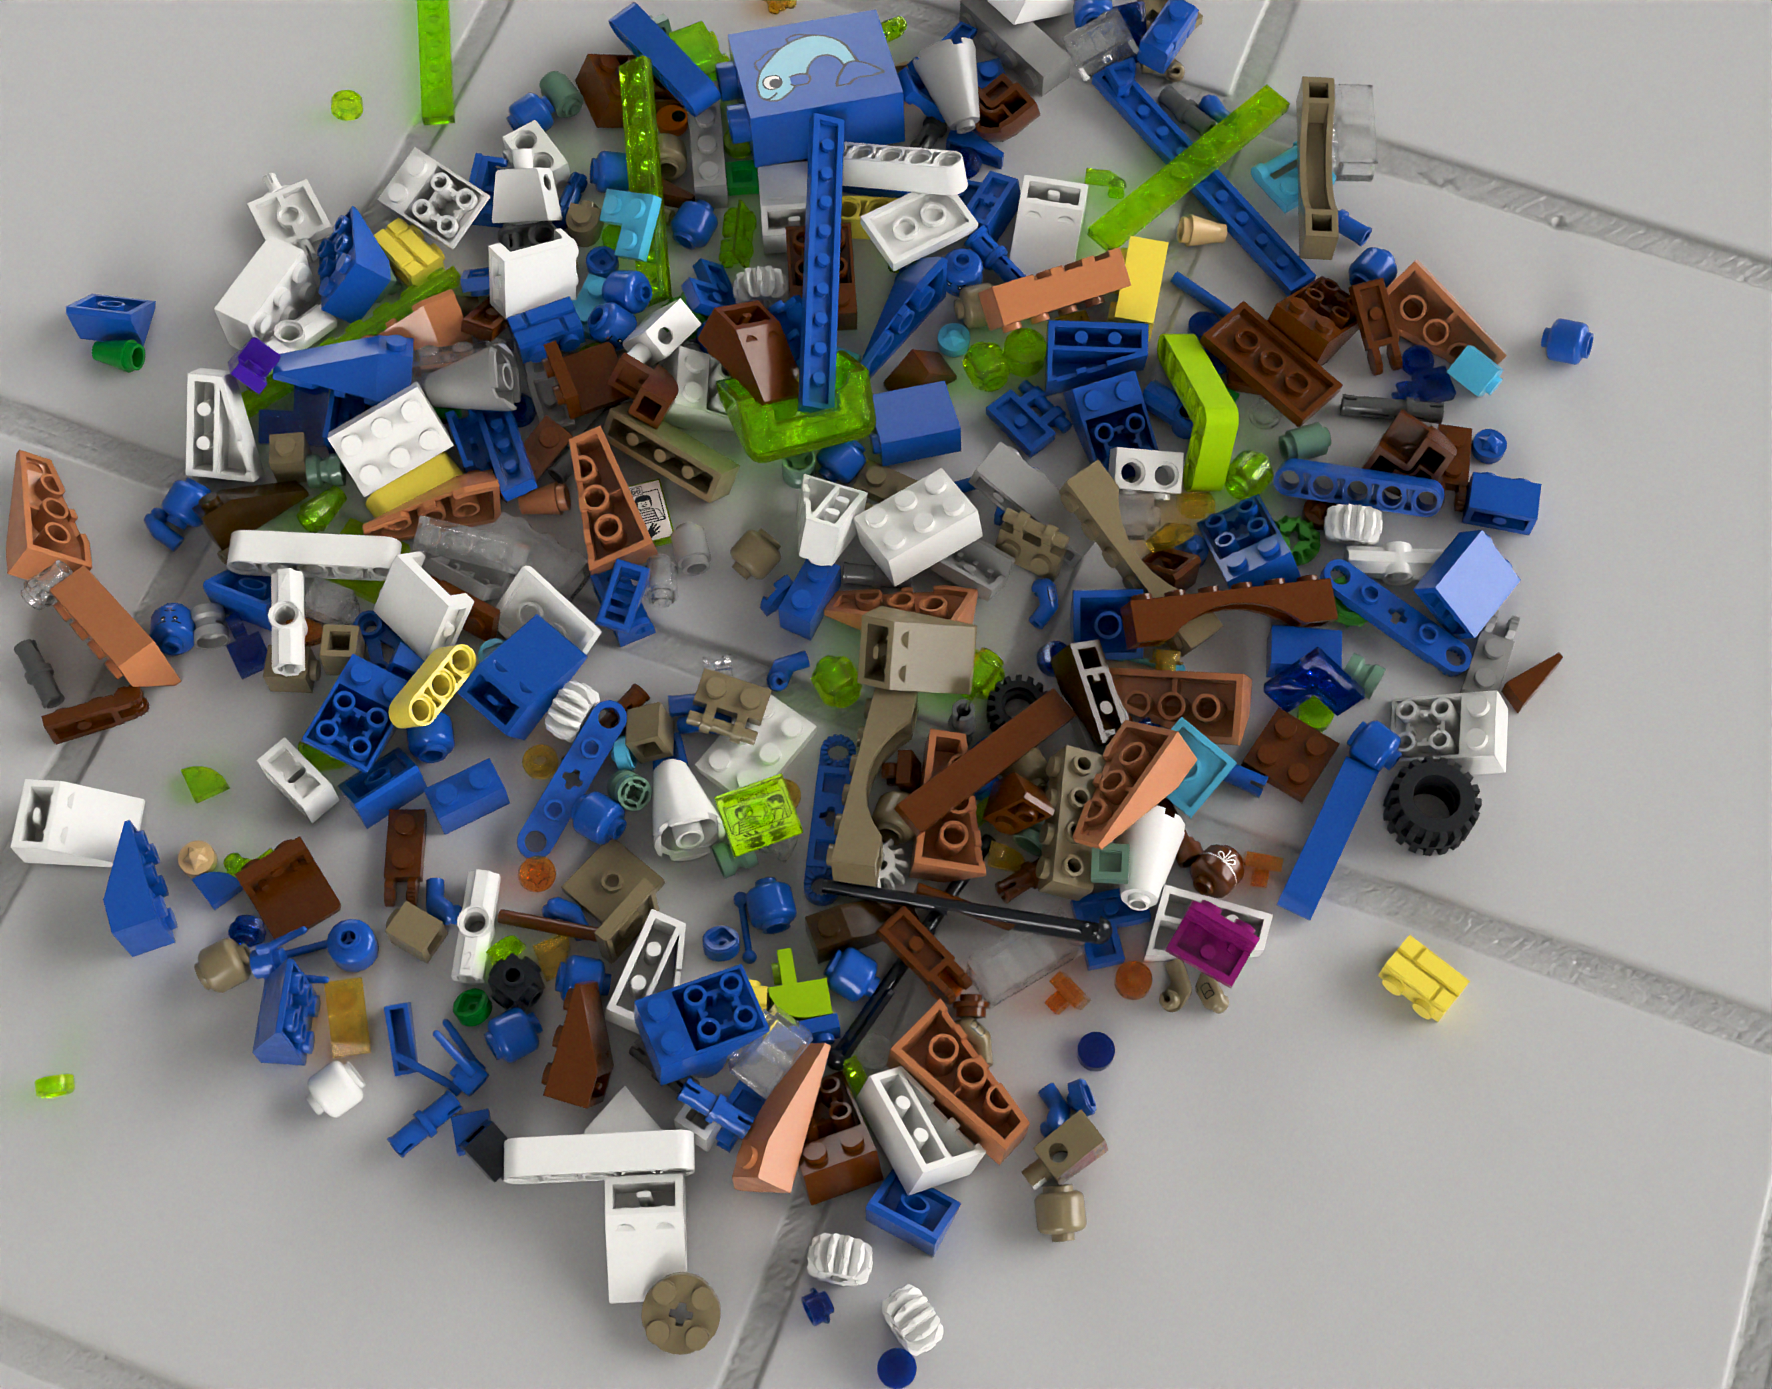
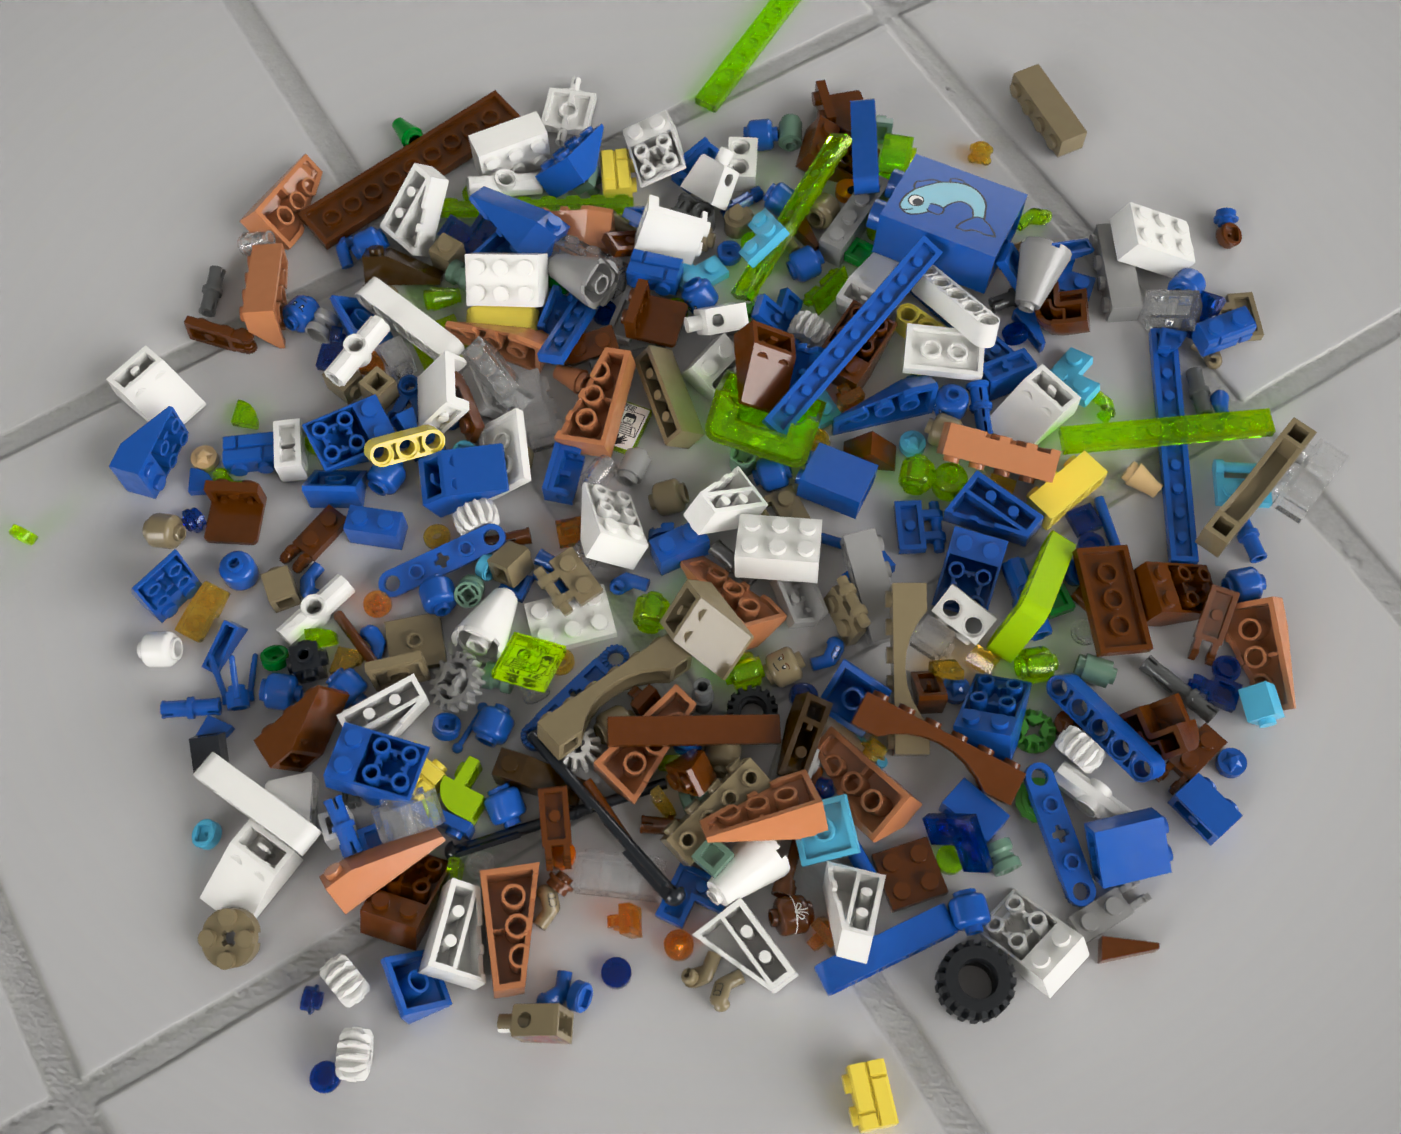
camera: 40 degrees right, 0 degrees up
blue slope [66,294,156,346] -> none
dark purple slope [228,337,281,394] -> none
blue plant [250,926,329,984] -> none
clear neon green tile [331,90,363,121] -> none
blue slope [595,559,651,635] -> none
blue head [602,270,652,314] -> none
reddish brown brick [607,352,679,430] -> none
dark tan head [1034,1184,1087,1242] -> none
magenta bracket [1165,900,1260,989] -> none
blue head [1541,318,1594,365] -> none
none -> medium azure tile [192,819,222,850]
none -> blue brick [222,432,275,476]
none -> reddish brown plate [298,90,521,250]
none -> light grey gear [430,651,486,714]
none -> clear orange tile [555,516,582,549]
none -> white slope [580,482,648,570]
none -> dark tan head [762,647,806,688]
none -> reddish brown bracket [811,80,863,132]
none -> white wedge [822,861,886,964]
none -> clear orange tile [836,382,865,413]
none -> medium azure plate [1050,347,1100,407]
none -> clear blue tile [1065,503,1103,538]

